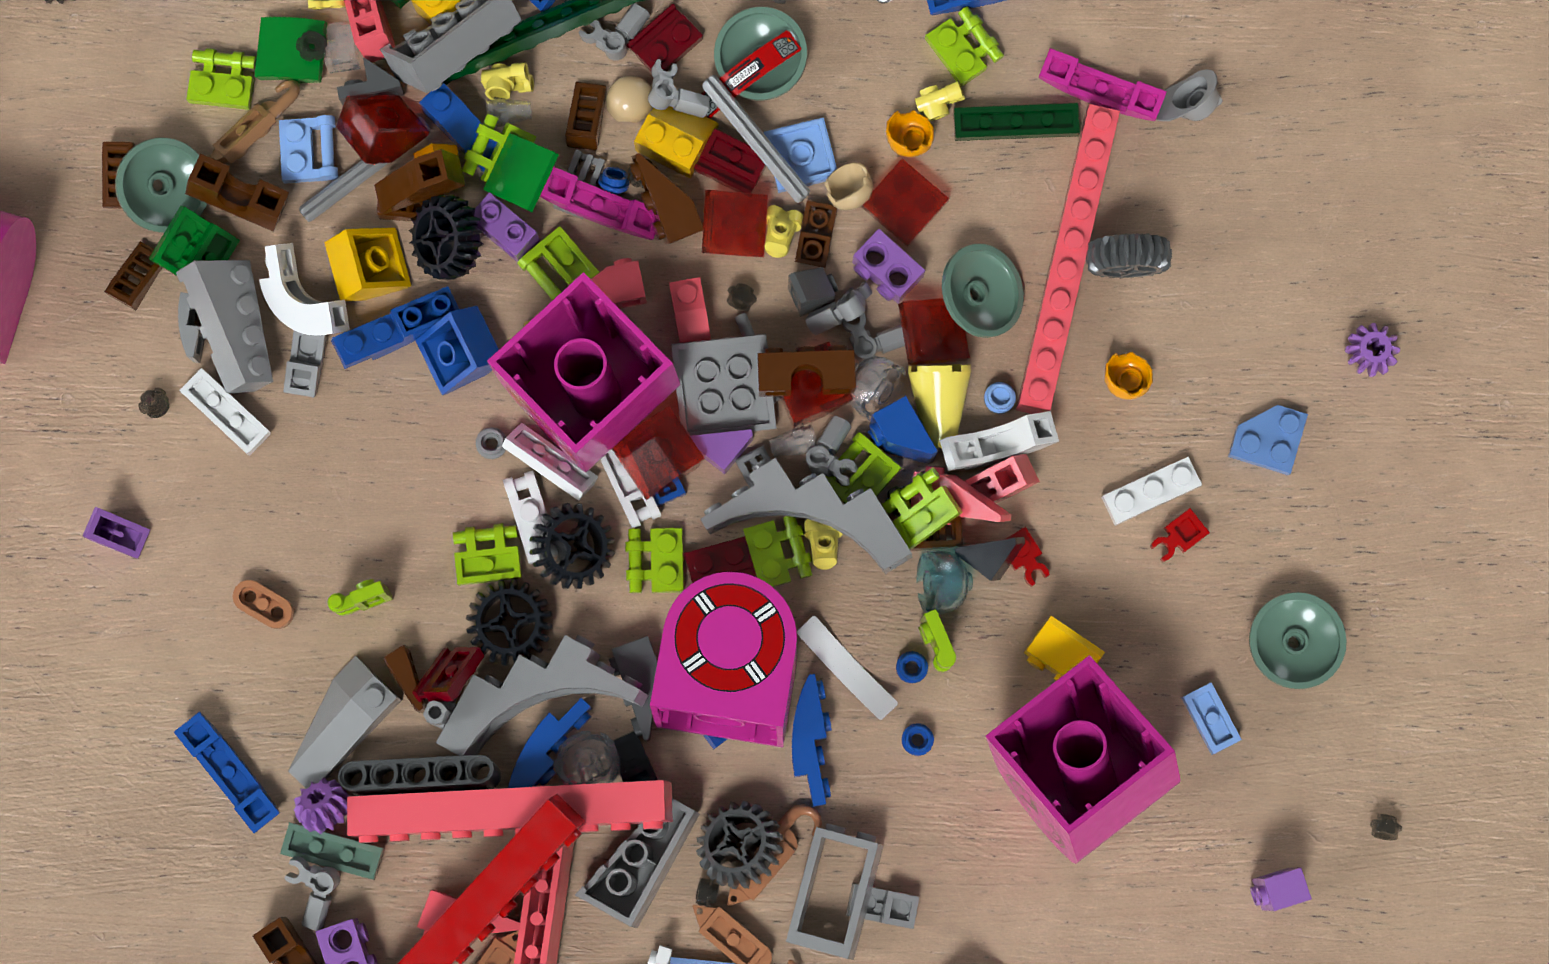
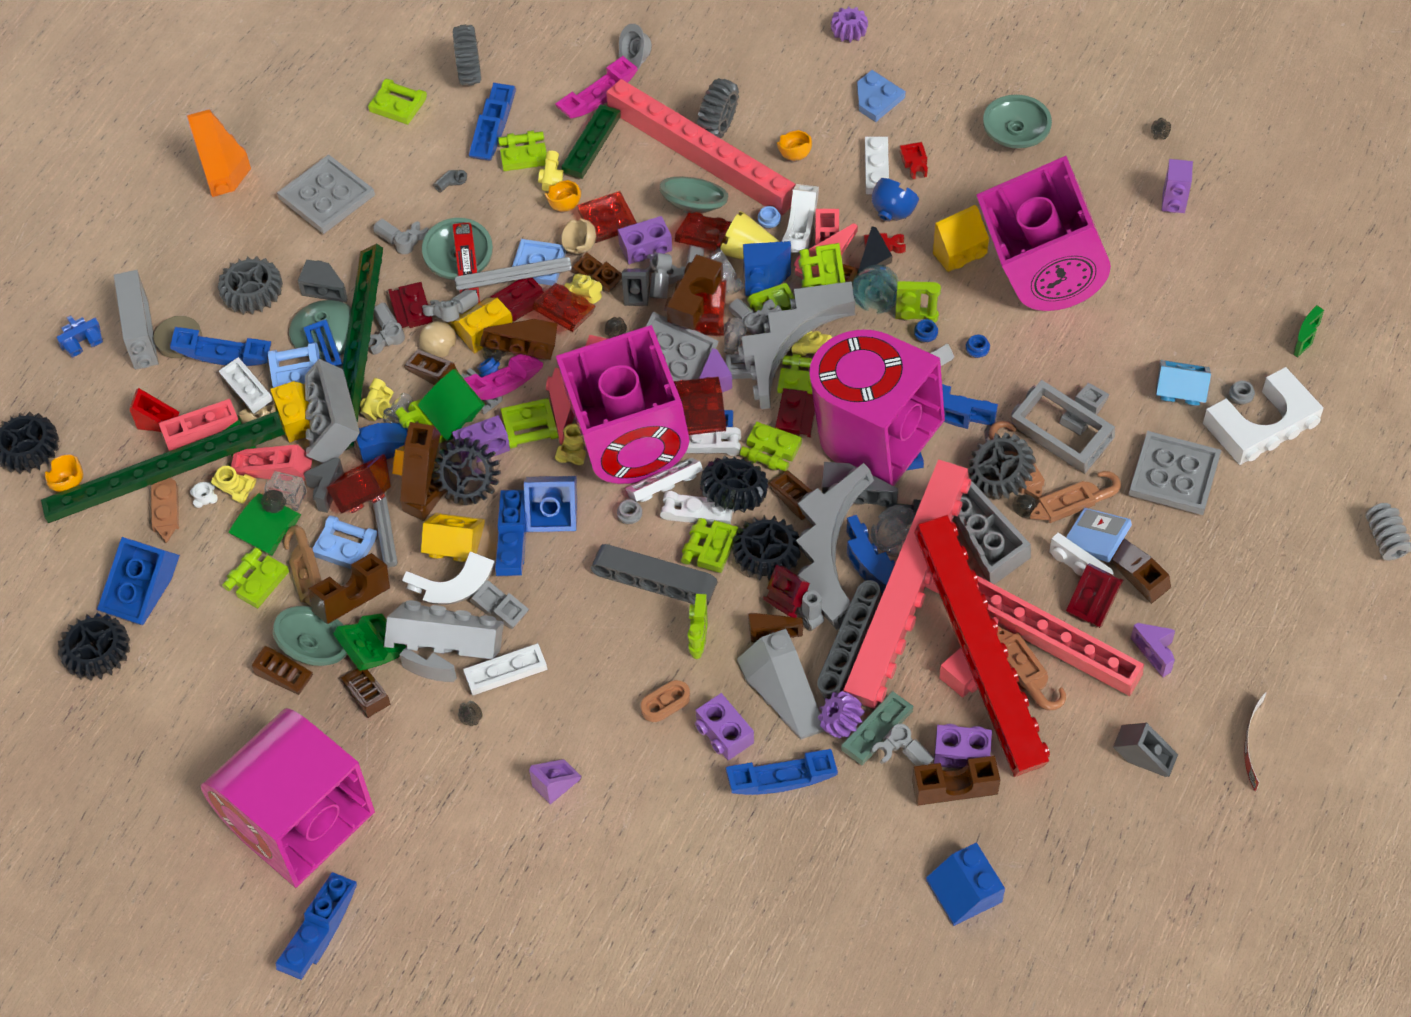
camera: 60 degrees left, 25 degrees down
none -> dark grey beam [591,544,718,605]
none -> medium lavender brick [695,693,754,761]
none -> reddish brown slope [768,470,813,520]
none -> blue cylinder [872,178,919,222]

